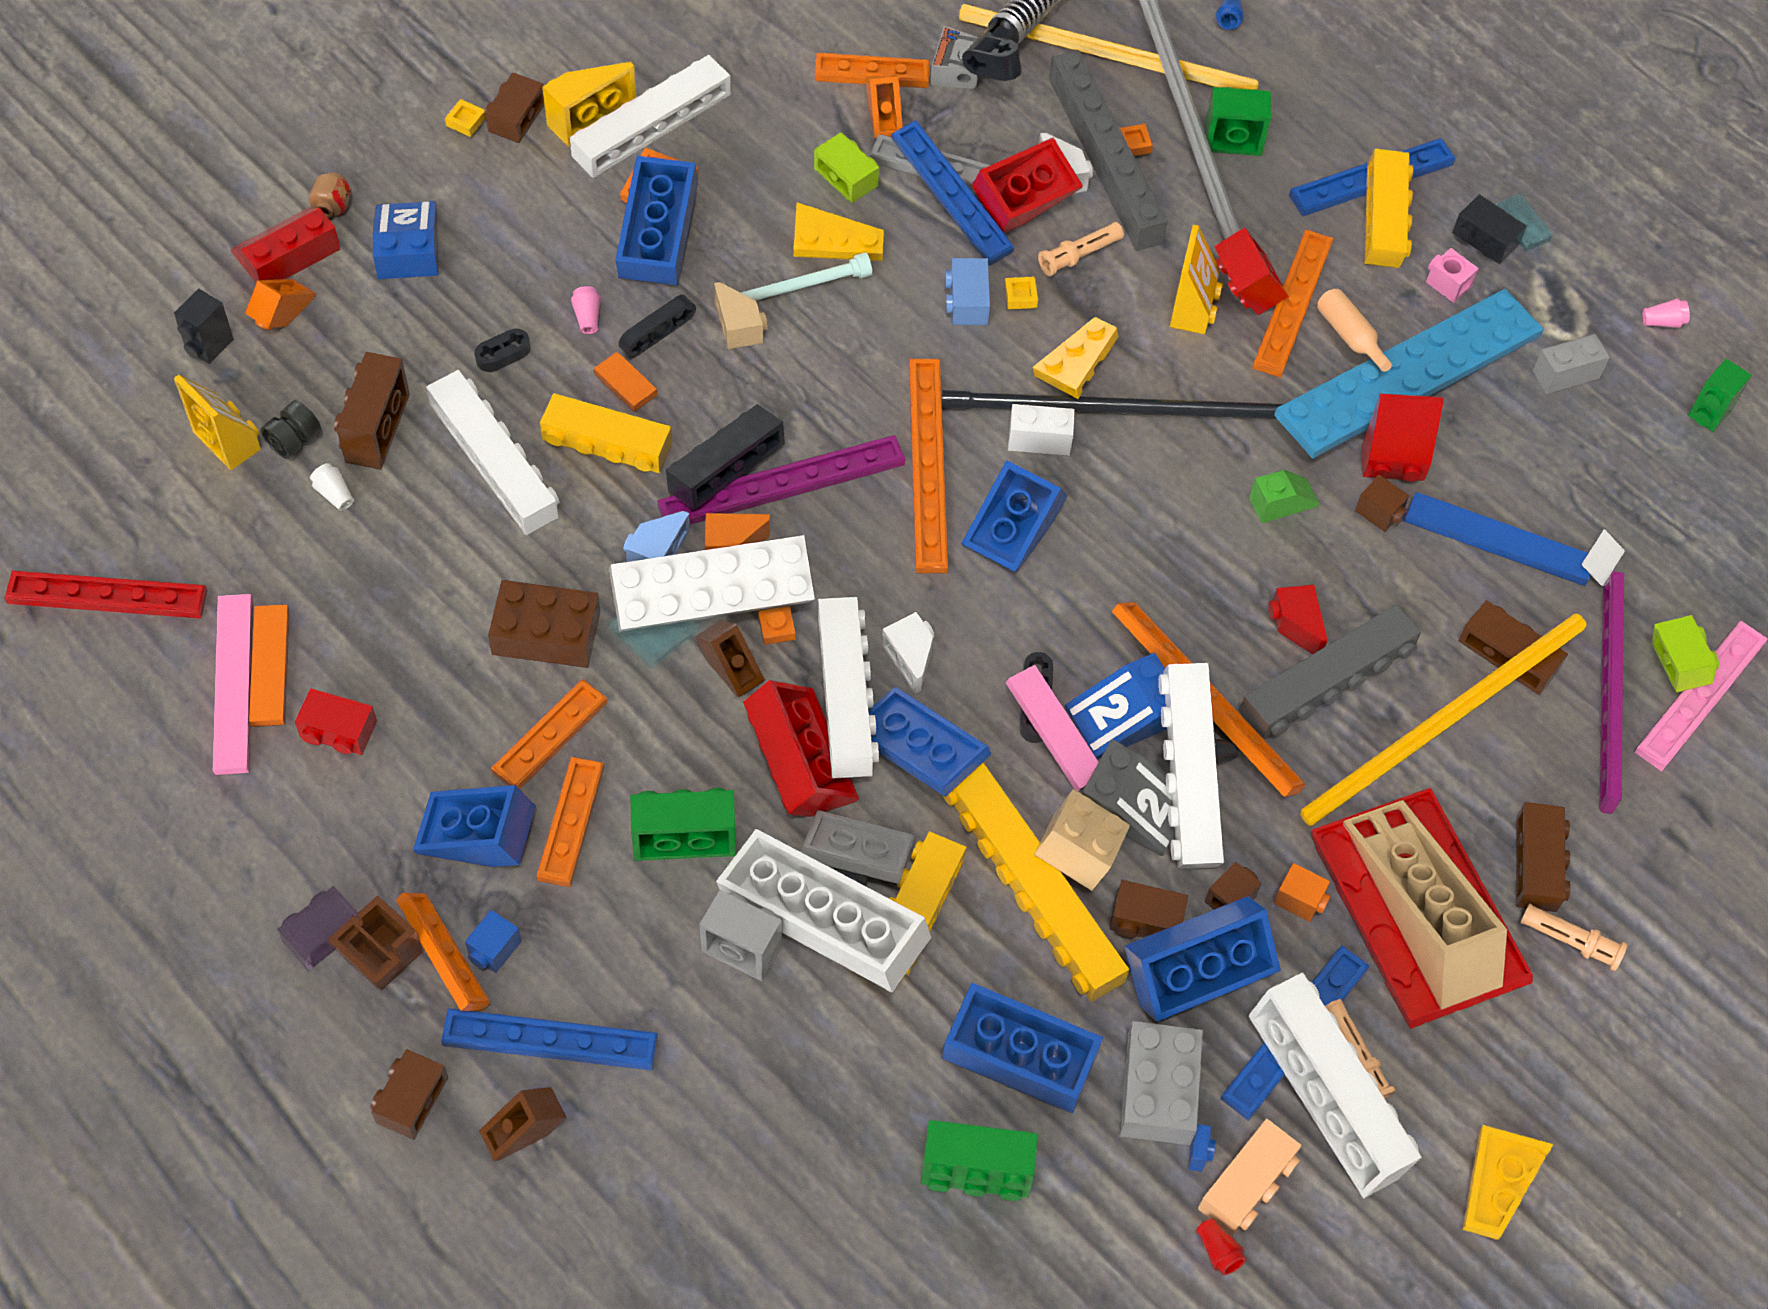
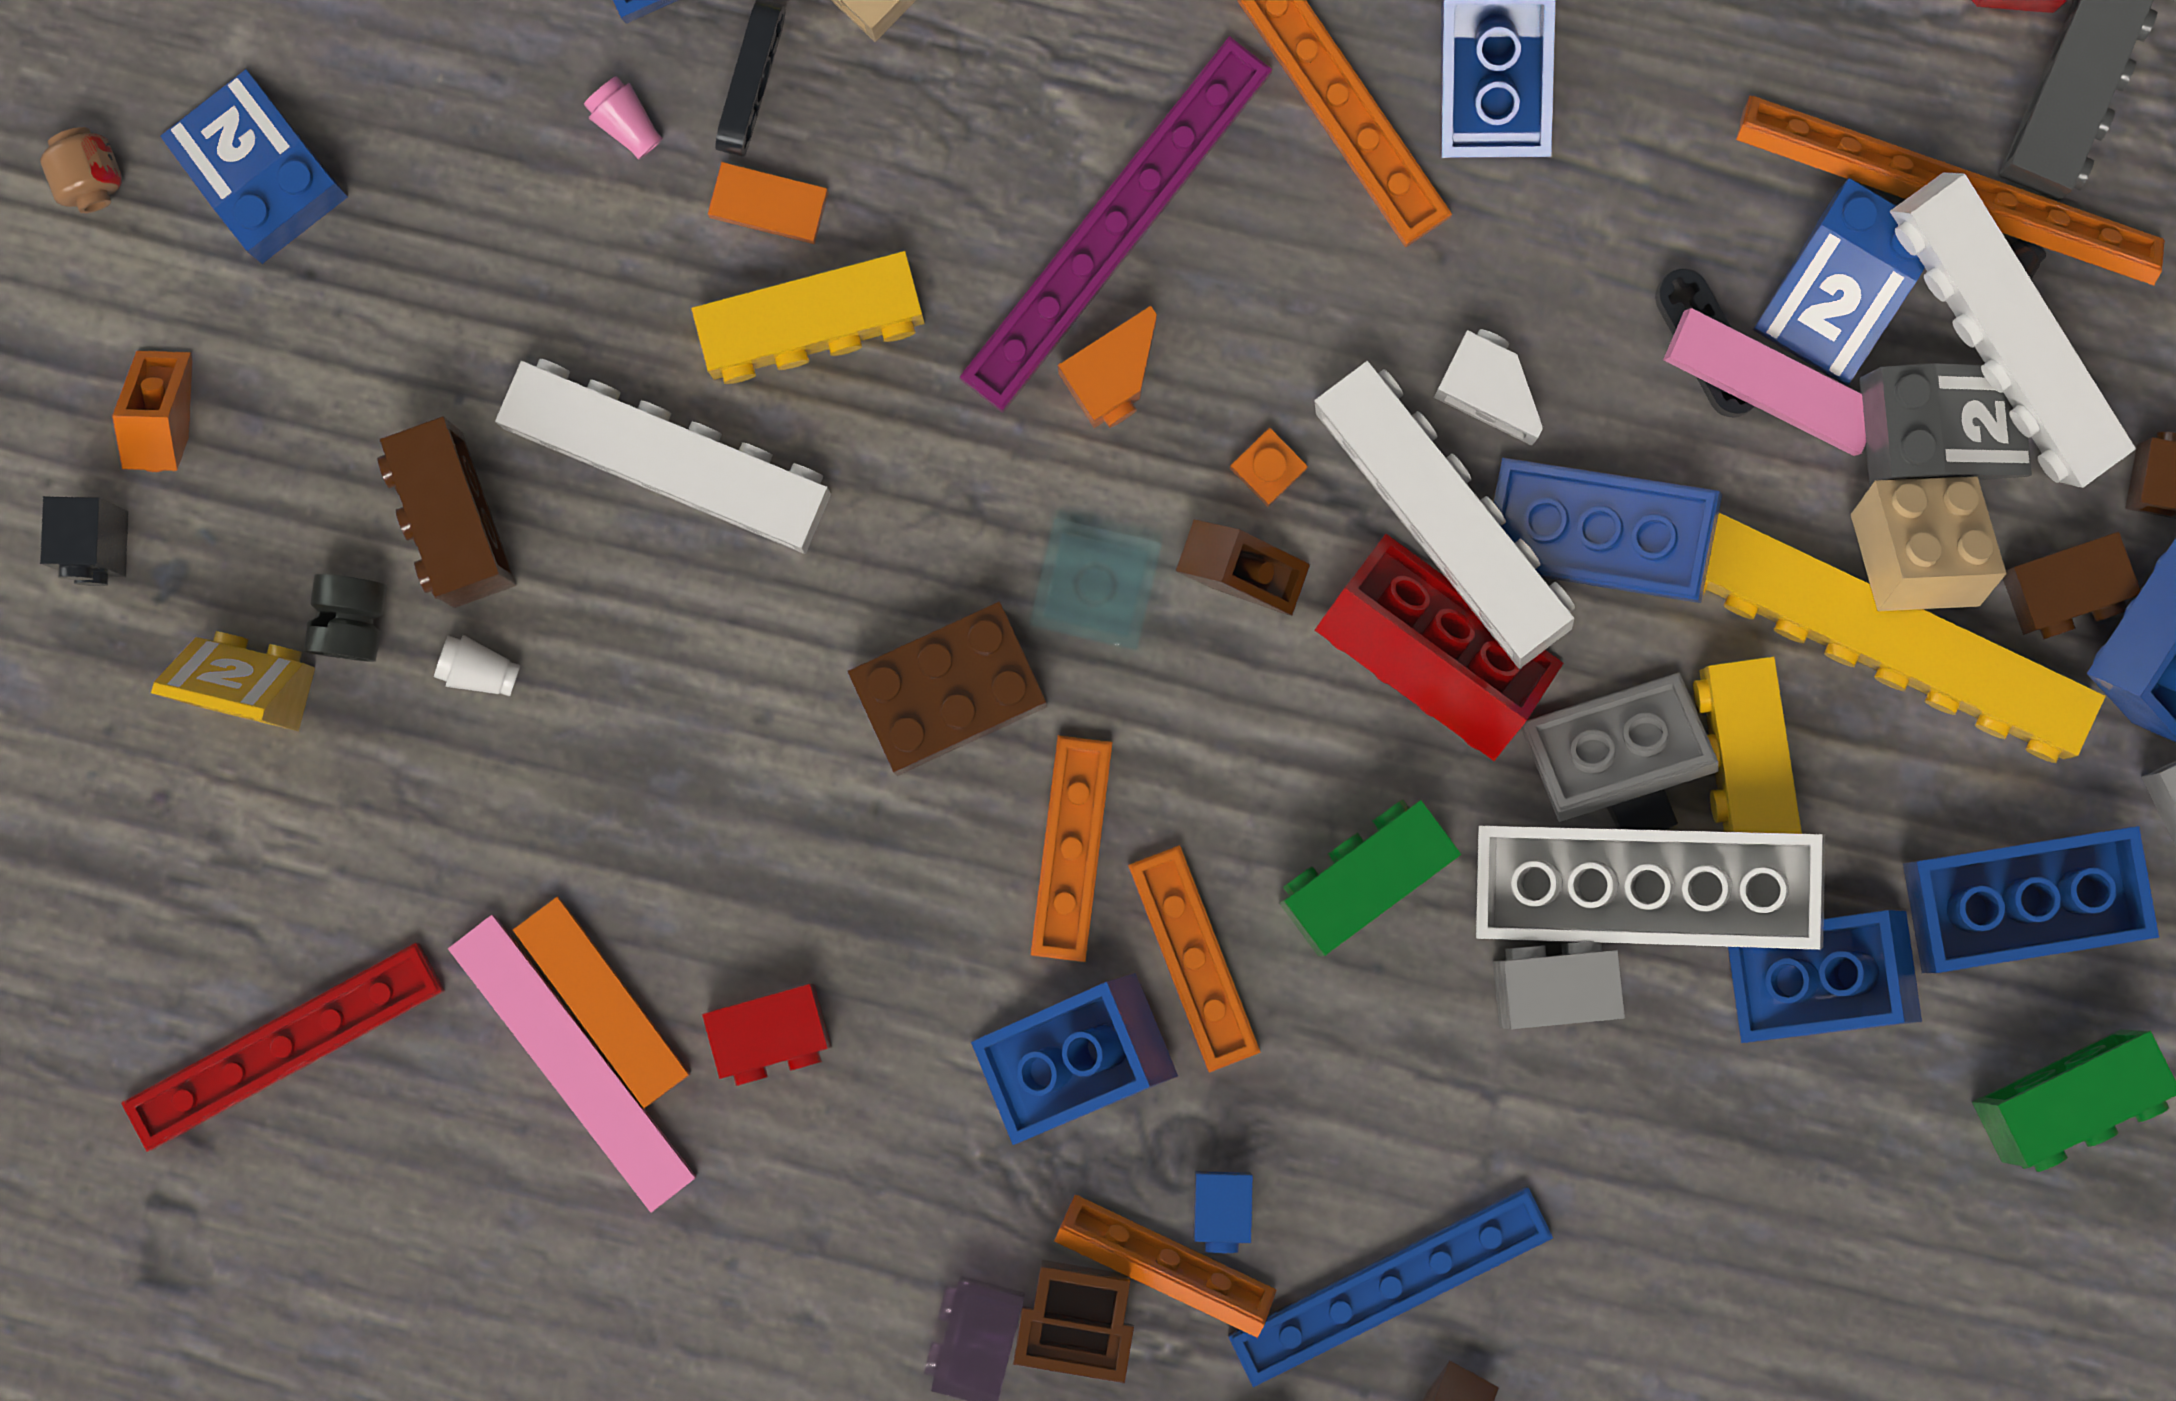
camera: 25 degrees left, 25 degrees up
red slope [231,207,341,283] -> none
black beam [474,328,531,372] -> none
white brick [609,535,815,632] -> none
light blue slope [624,511,690,562] -> none
black brick [665,404,785,510] -> none
none -> blue slope [1728,910,1922,1043]

